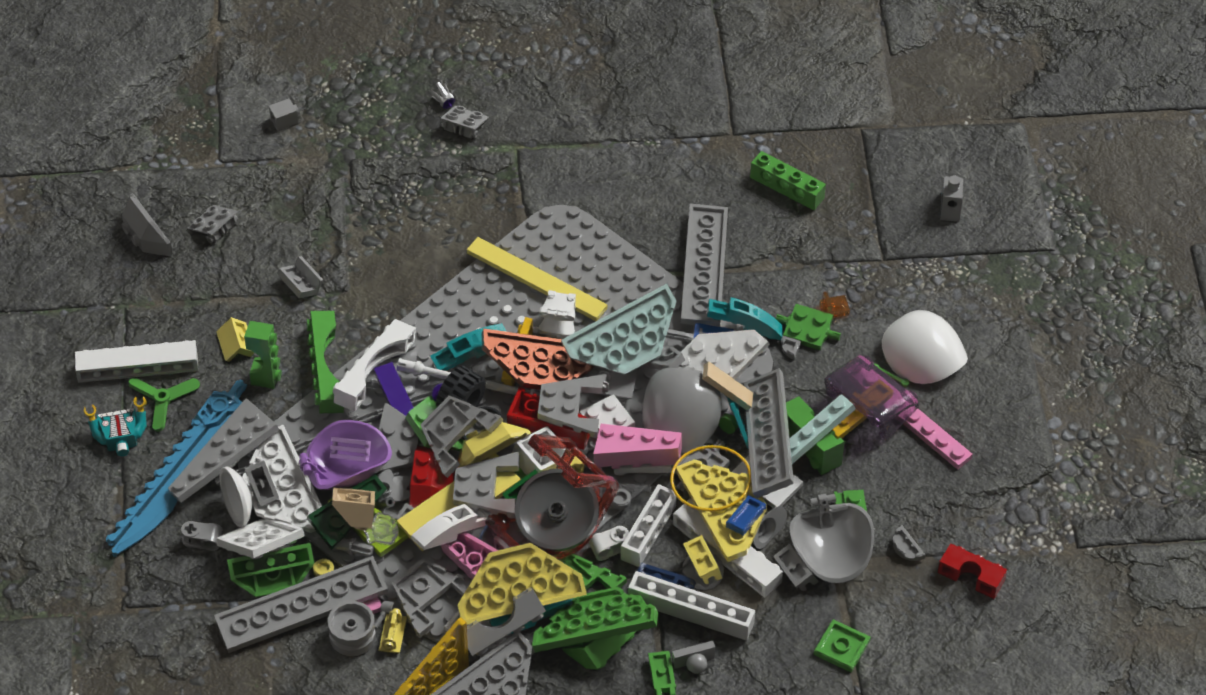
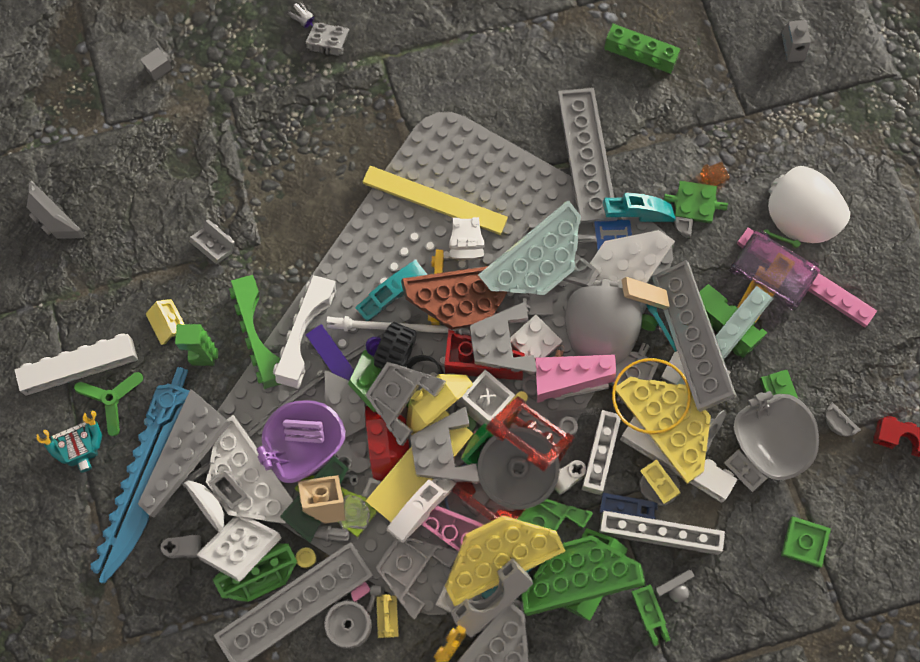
camera: 10 degrees left, 20 degrees up
light grey hinge [188,205,238,243] -> none
blue tile [726,495,766,536] -> none

